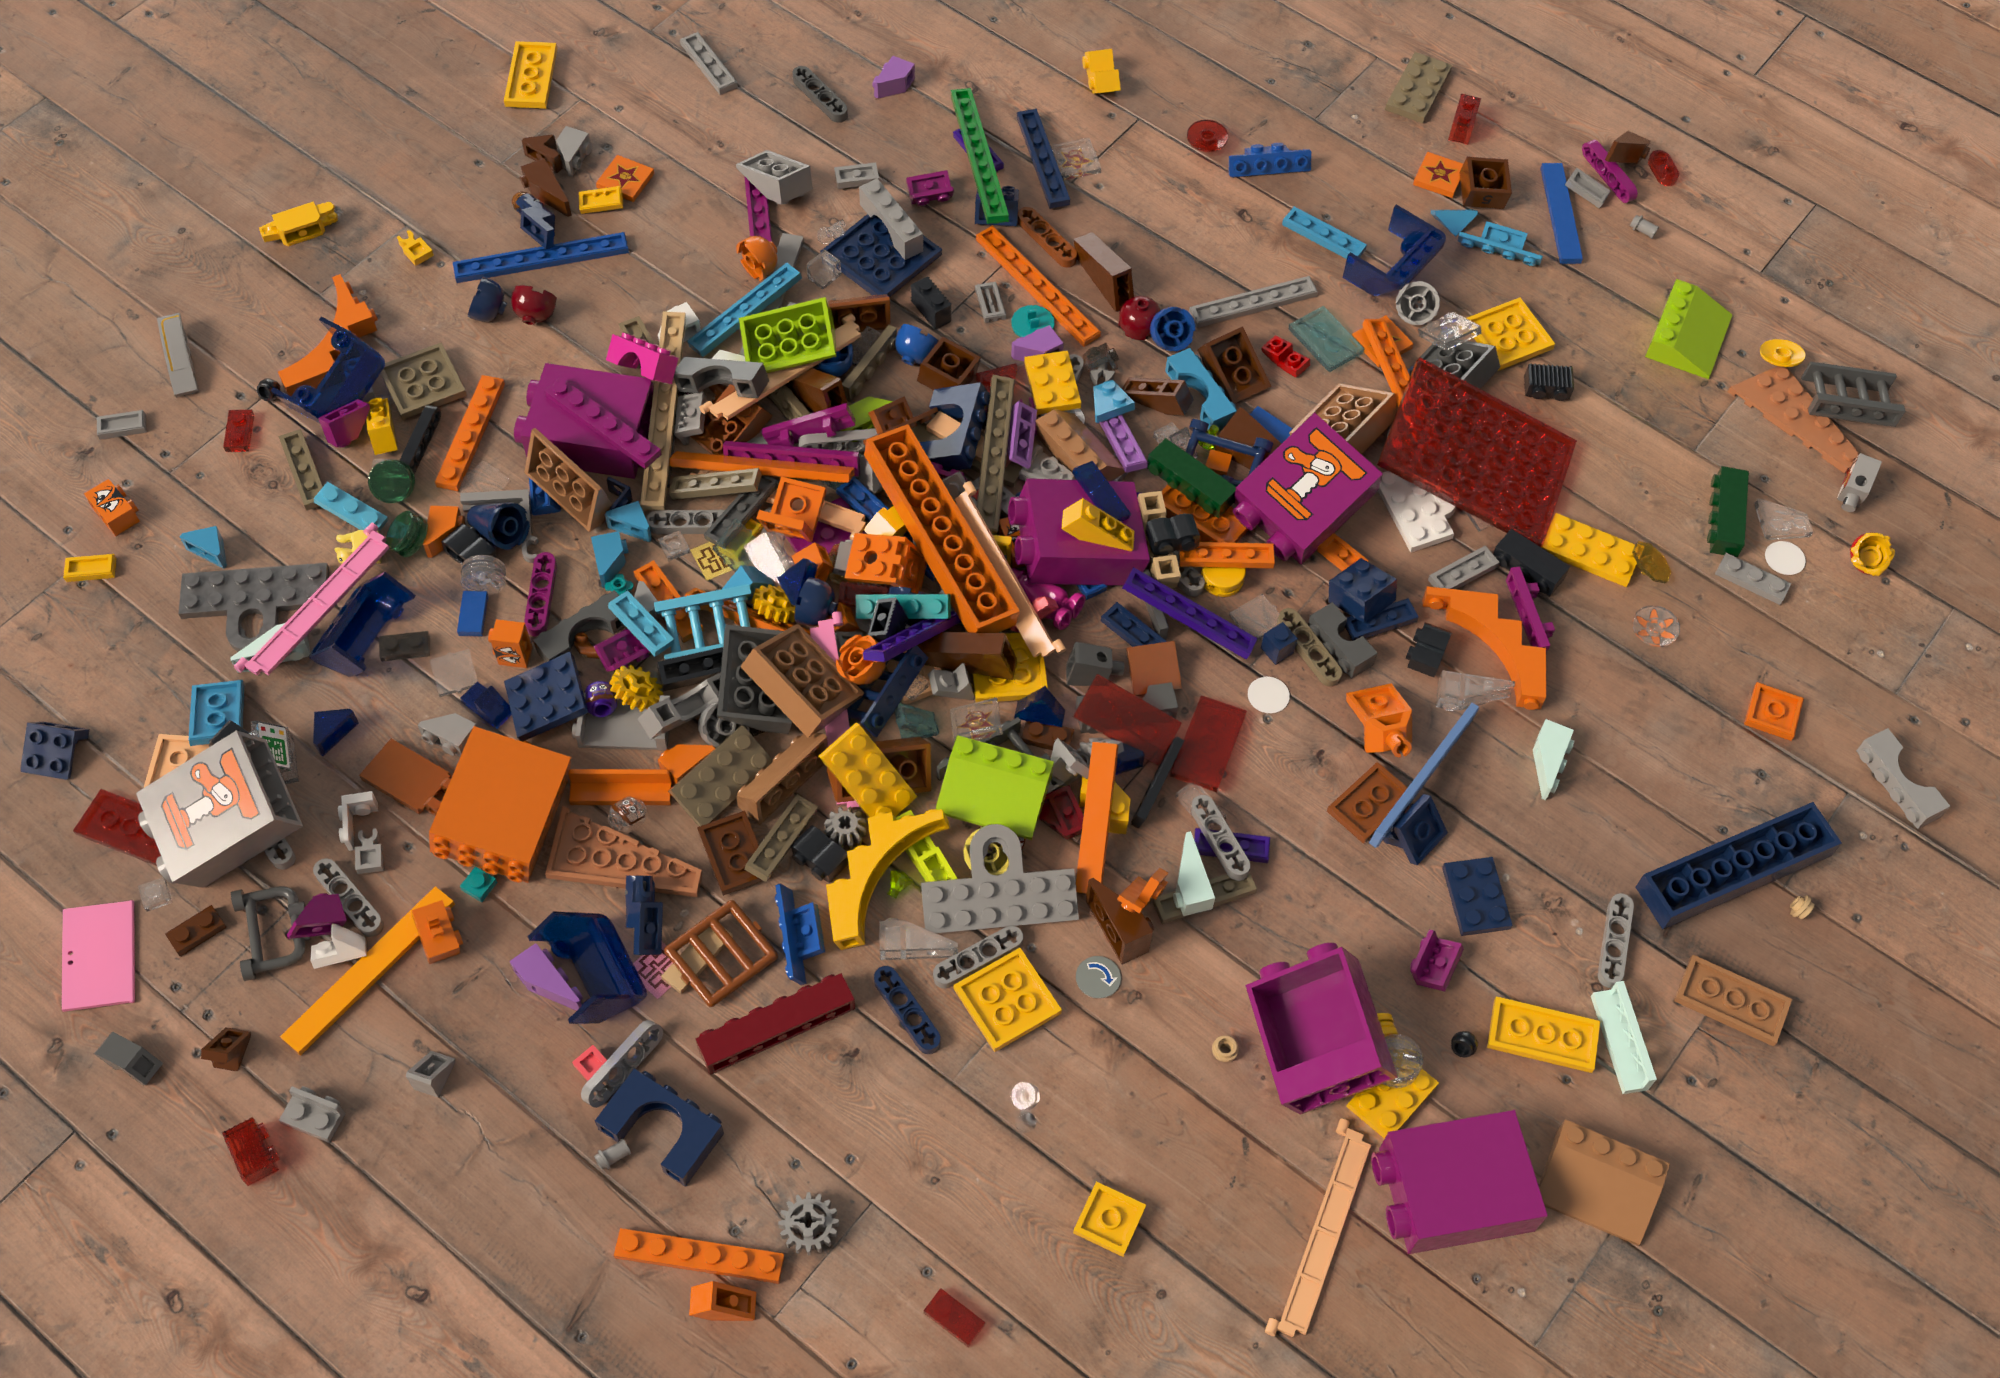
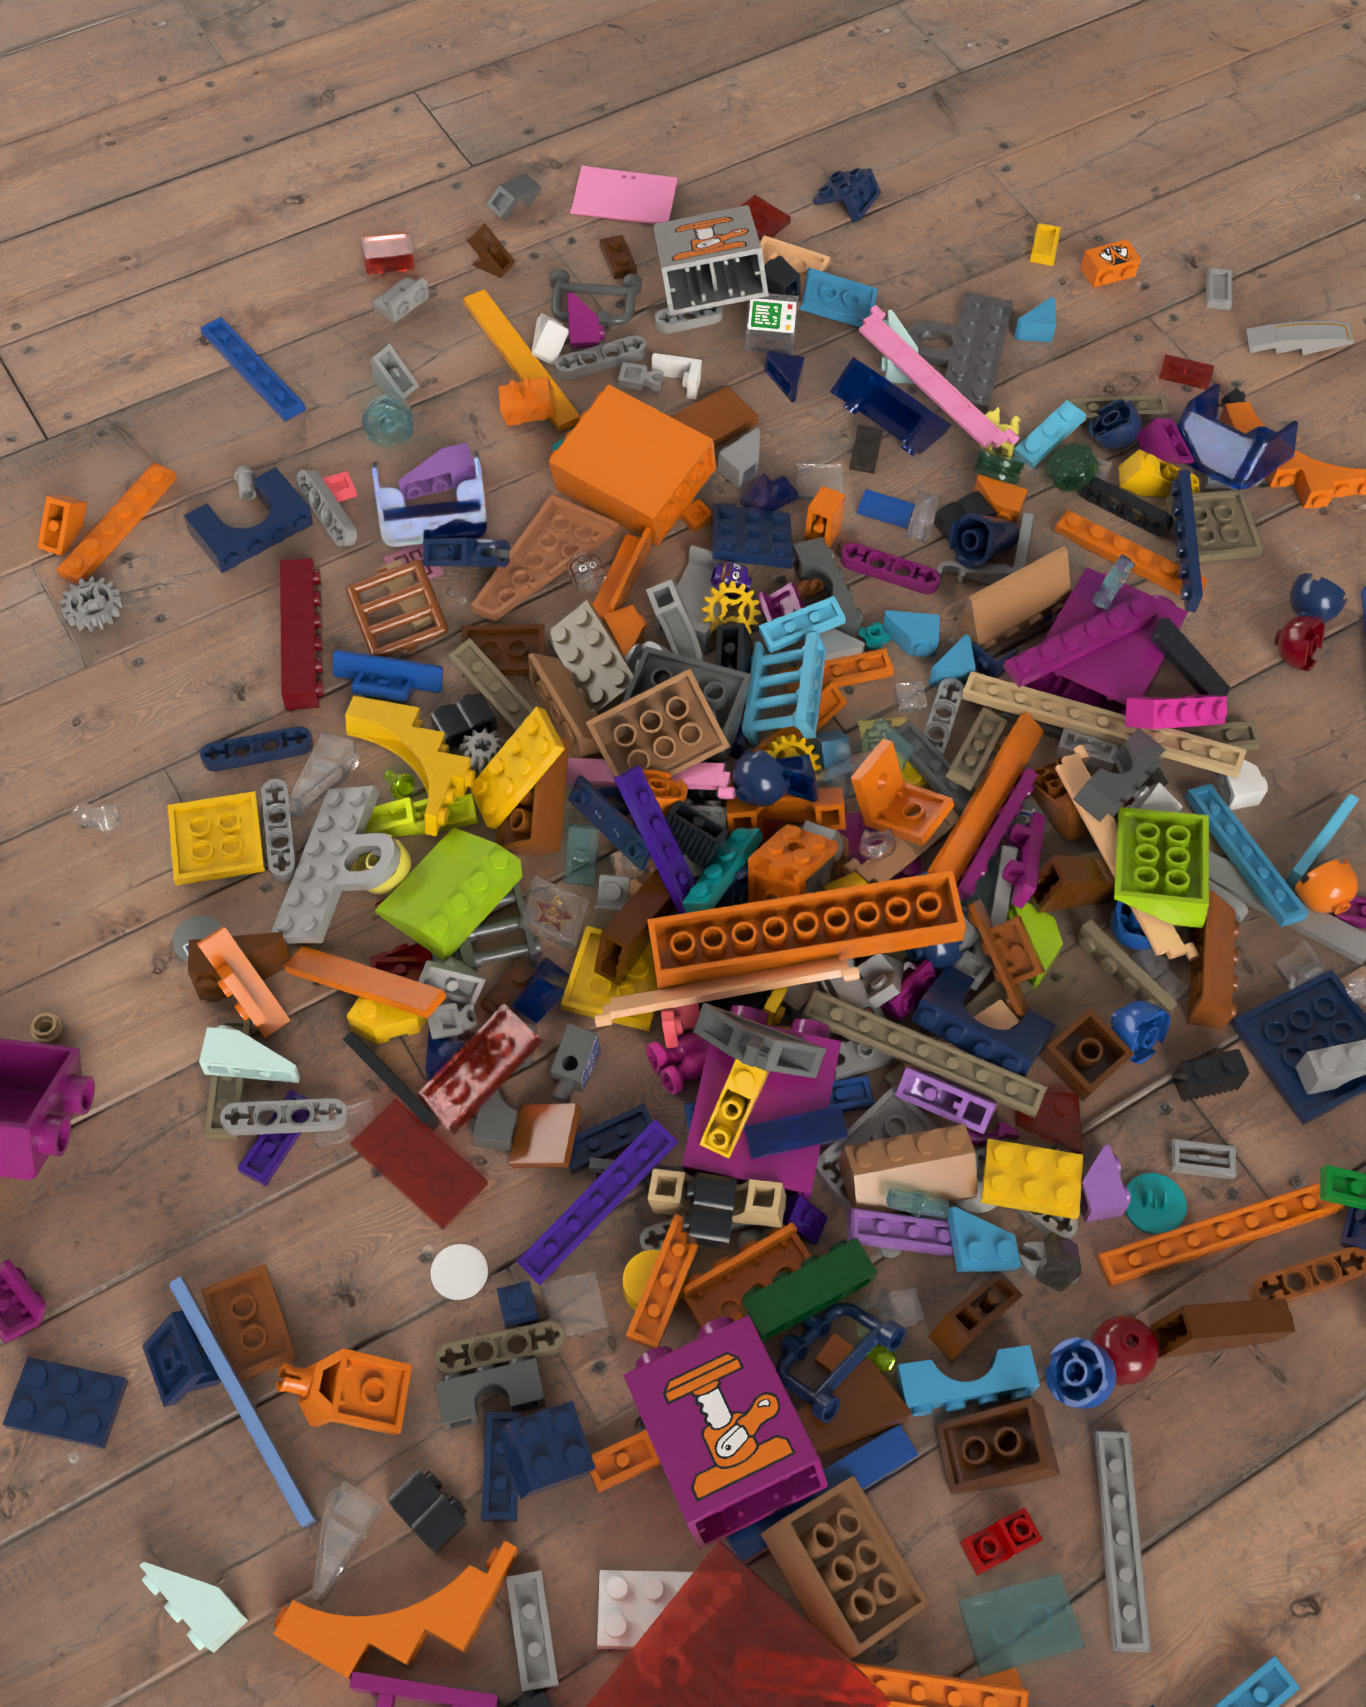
camera: 110 degrees right, 0 degrees up
none -> blue tile [200,317,306,422]
none -> clear light blue cylinder [362,393,414,448]
none -> dark grey connector [693,1002,826,1078]
none -> clear piece [859,828,897,860]
none -> clear light blue axle [885,1189,949,1220]
none -> dark blue cylinder [1088,399,1142,450]
none -> clear light blue plate [1091,554,1135,610]
none -> black tile [1151,617,1230,696]
none -> dark blue plate [1170,470,1203,612]
none -> medium azure tile [1285,794,1359,890]

